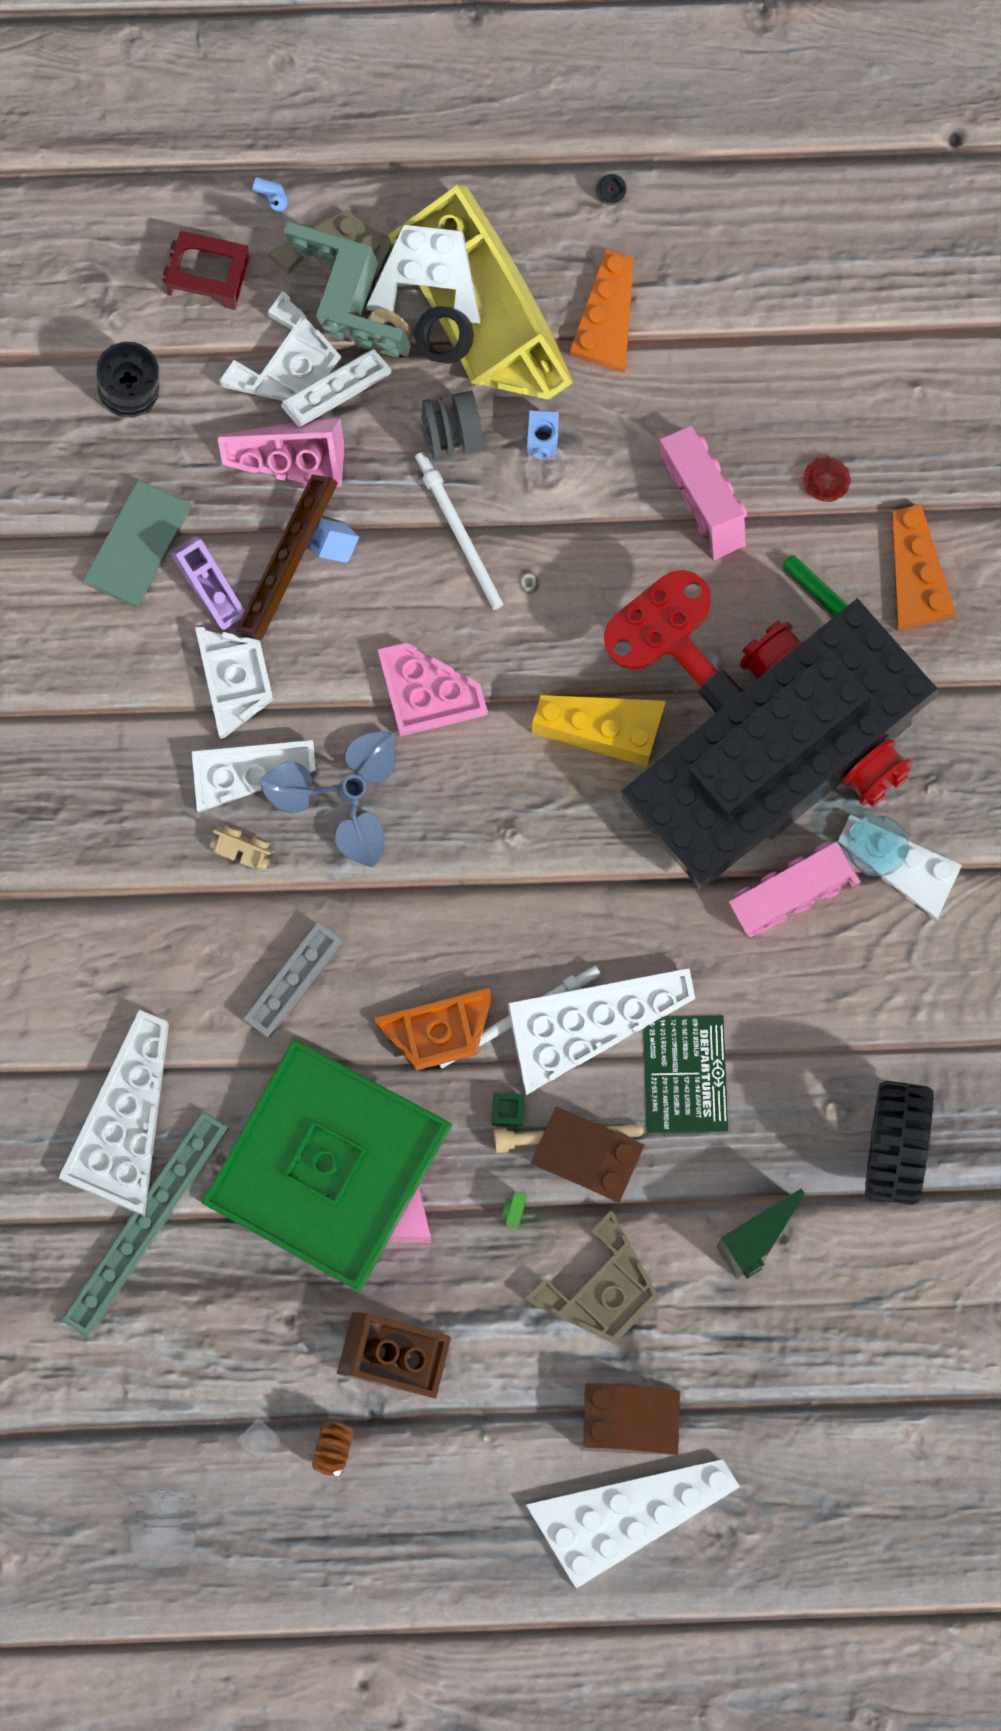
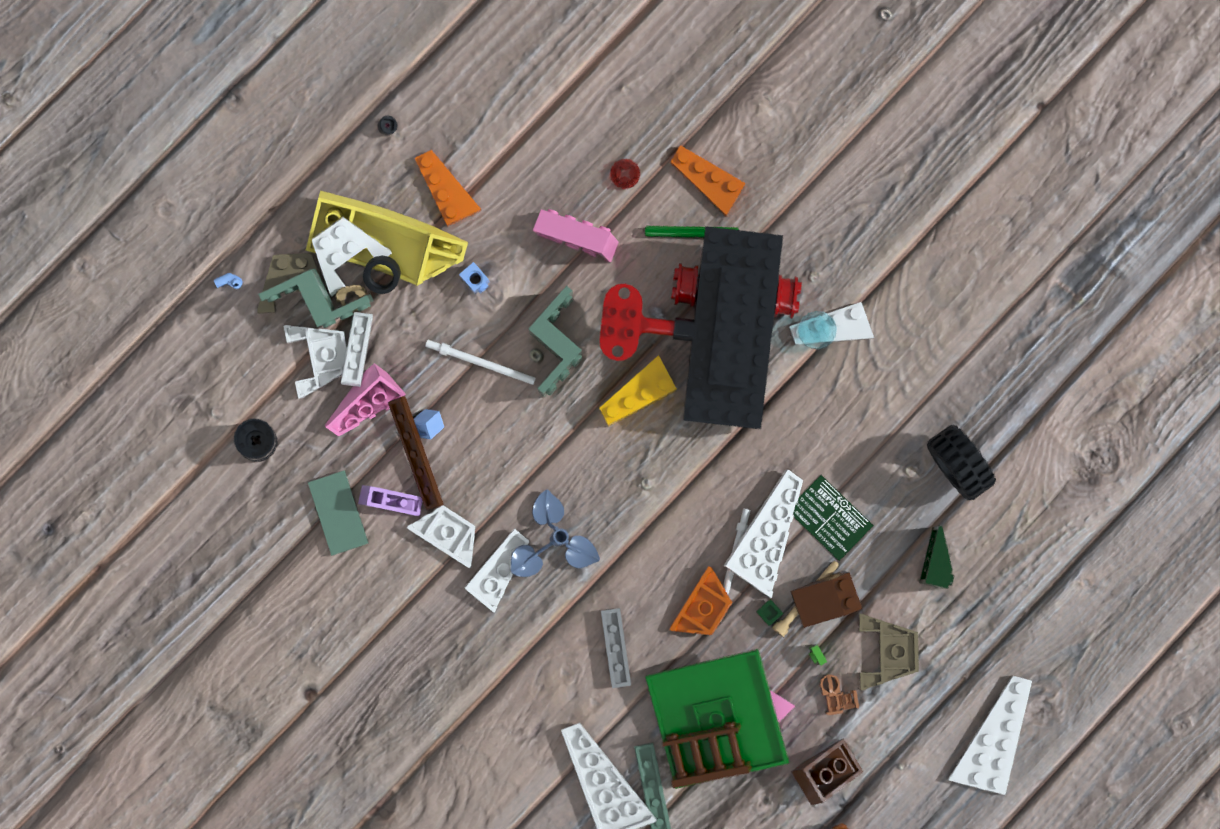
camera: 45 degrees left, 10 degrees up
dark red panel [162,230,250,310] -> none
tan hinge [210,825,277,871] -> none
bright pink plate [378,642,488,737] -> none
dark grey wheel [421,390,484,461] -> none
reddish brown slope [582,1383,680,1455] -> none
bright pink wedge [729,841,861,938] -> none
none -> sand green bracket [528,286,582,397]
none -> reddish brown fence [662,721,751,788]
none -> nougat piece [820,674,859,715]

